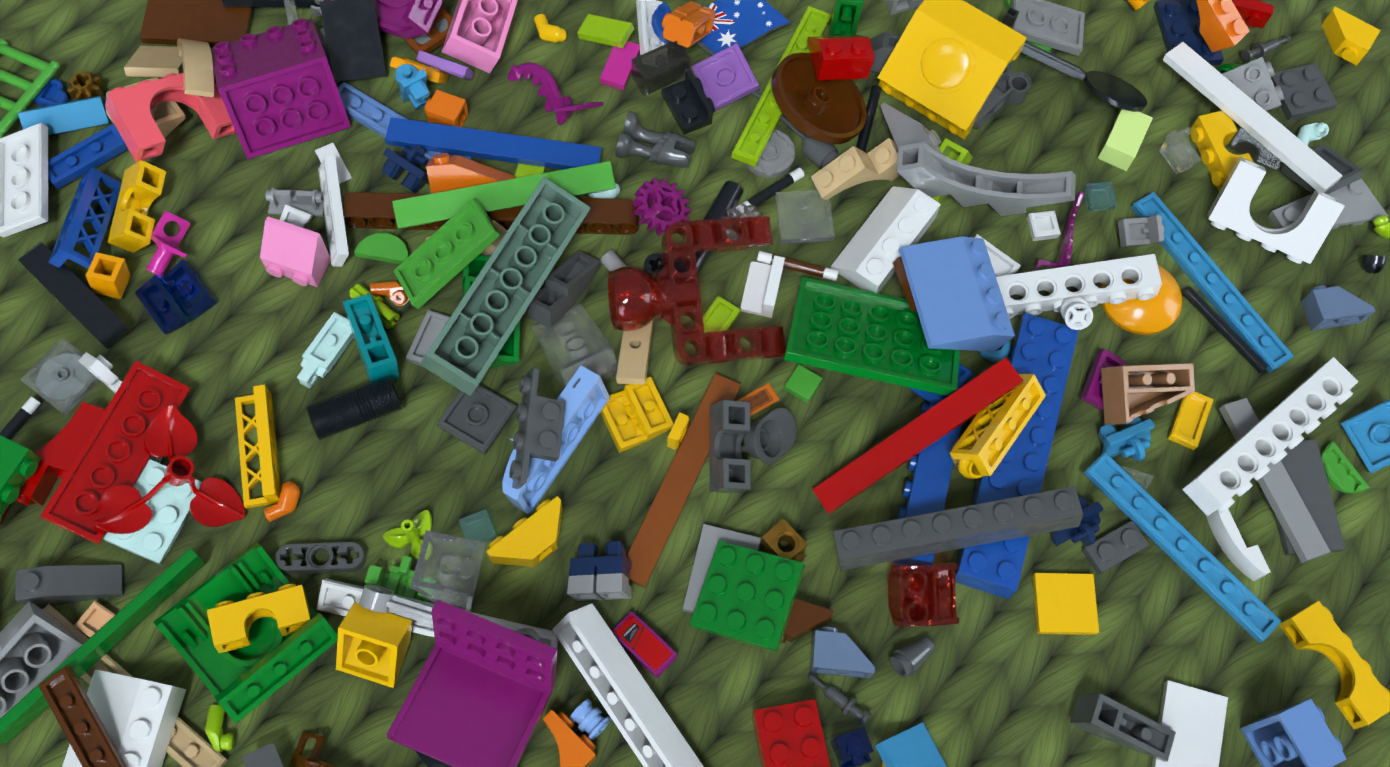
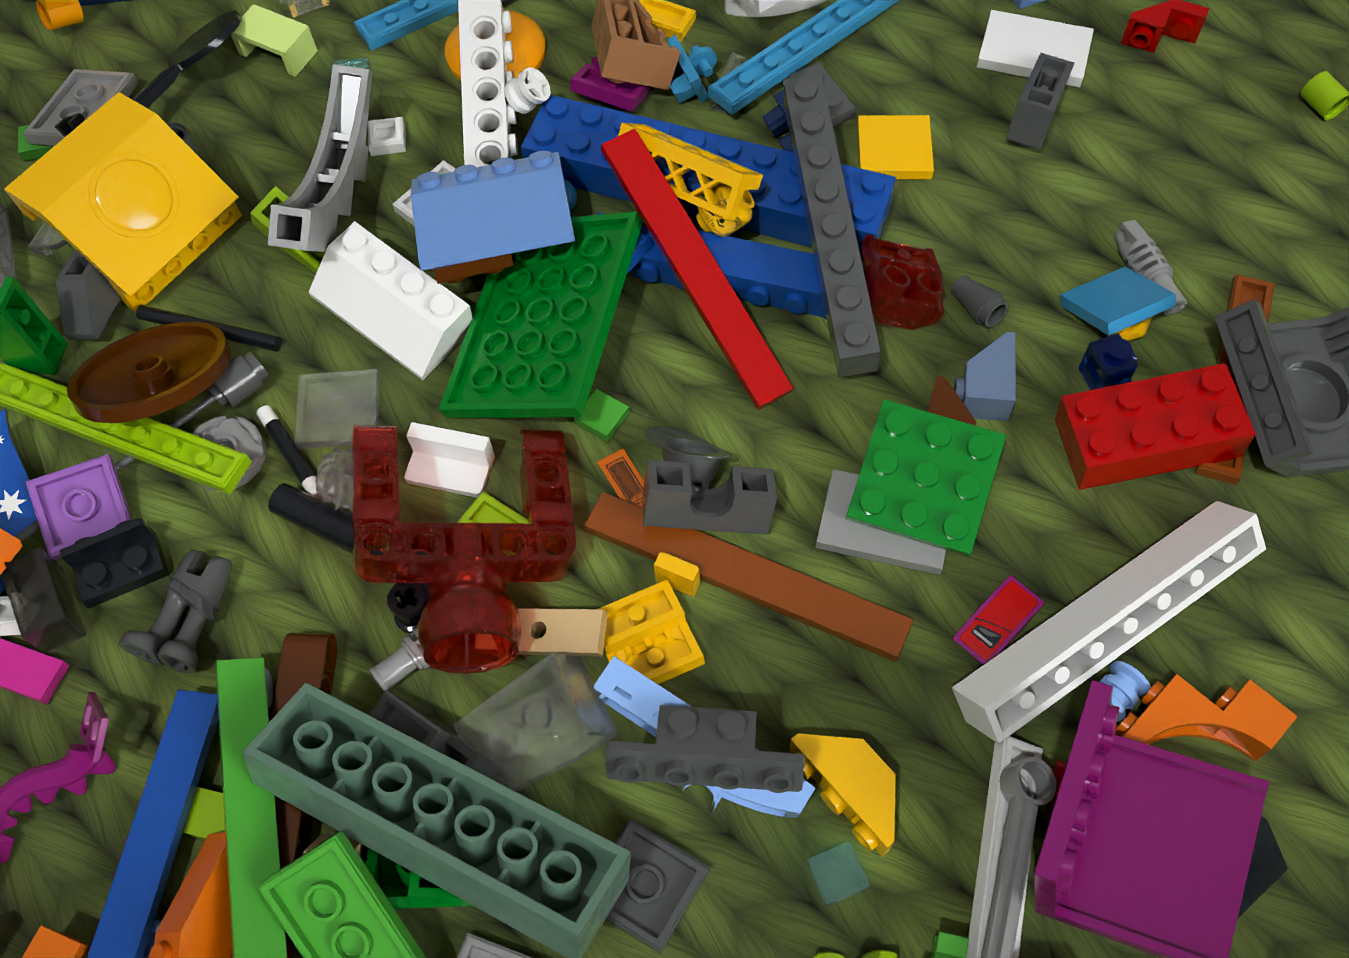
camera: 80 degrees left, 5 degrees down
clear slope [411,530,486,613] -> none
hips [567,541,632,601] -> none
magenta gear [632,178,691,236] -> none
reddish brown bar [757,251,839,281] -> none
pearl gold brick [759,518,808,562] -> none
red slope [807,35,875,81] -> none
dark grey piece [809,672,872,727] -> none
tan arch [811,138,900,200] -> none
light grey slope [880,103,942,154] -> none
magenta piece [1035,191,1084,292] -> none
light grey bracket [1118,215,1164,247] -> none

